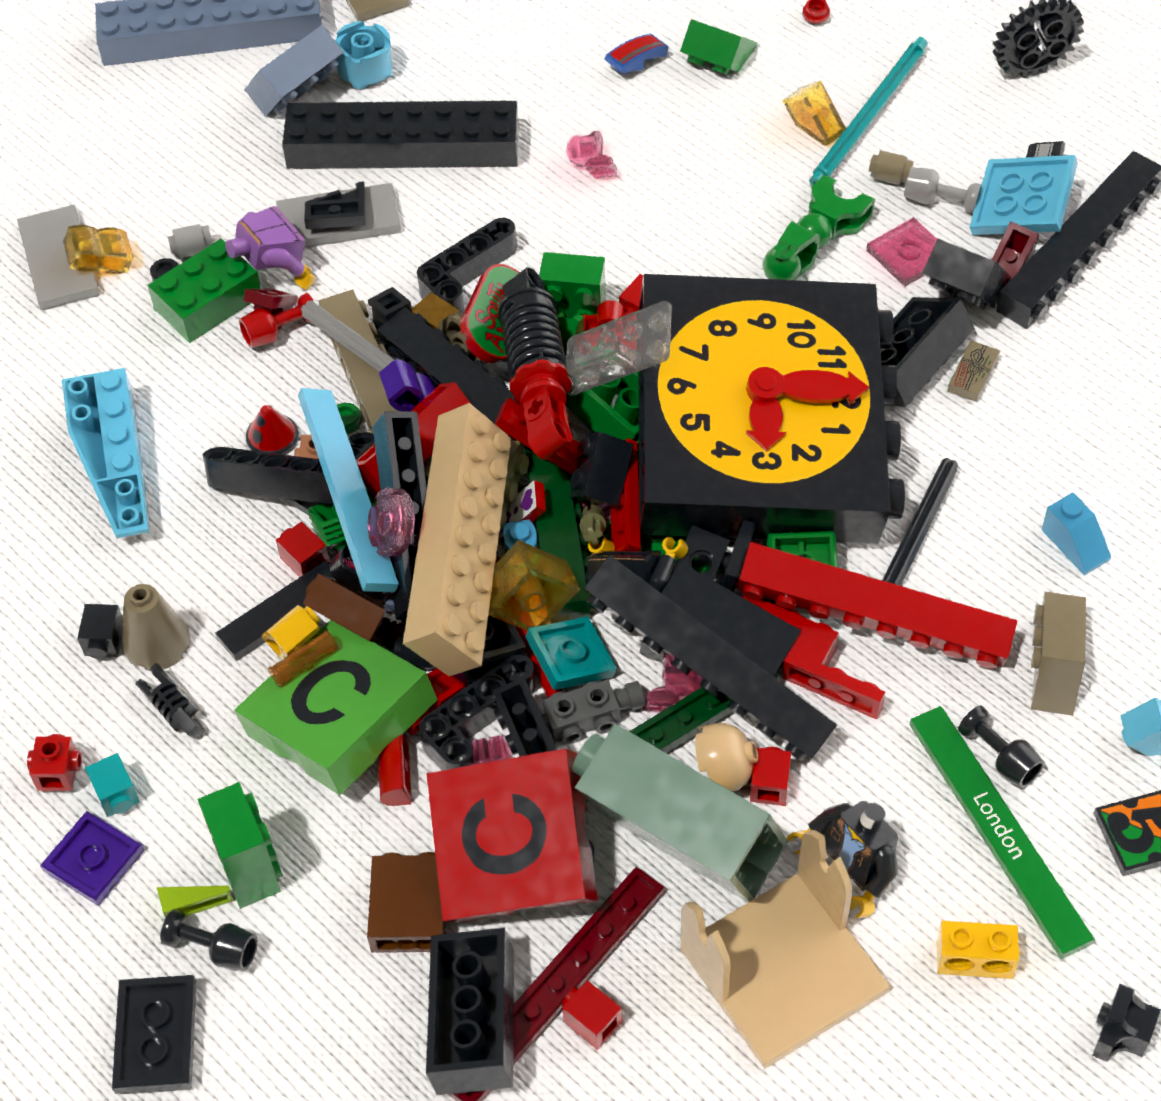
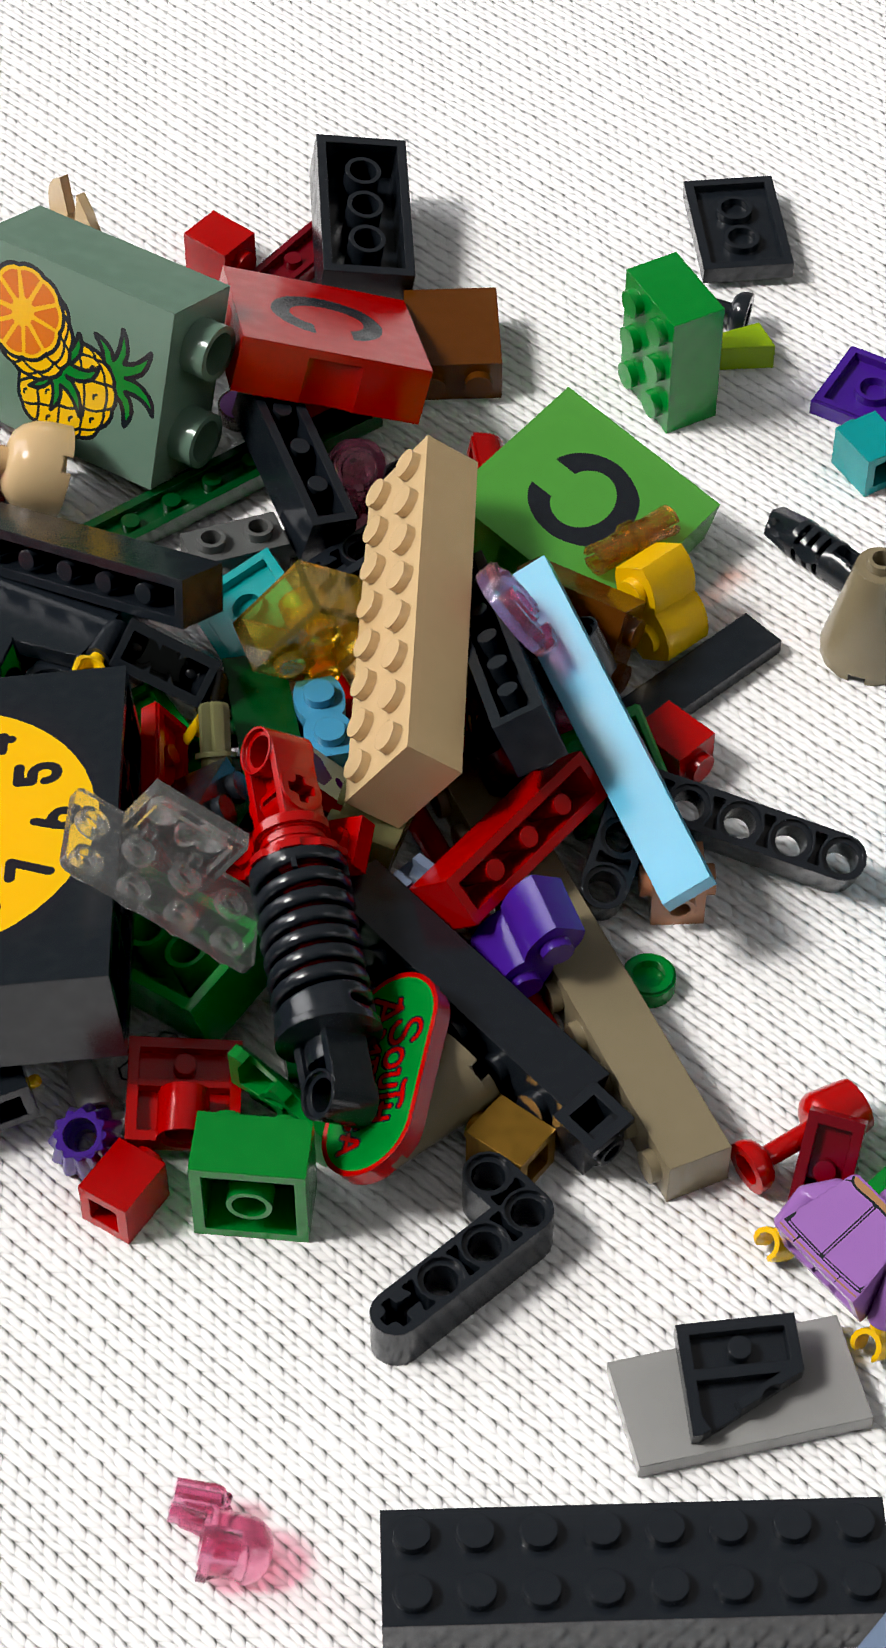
camera: 175 degrees right, 5 degrees down
red hat [245,405,299,454] -> none
light grey axle [301,301,394,372] -> none

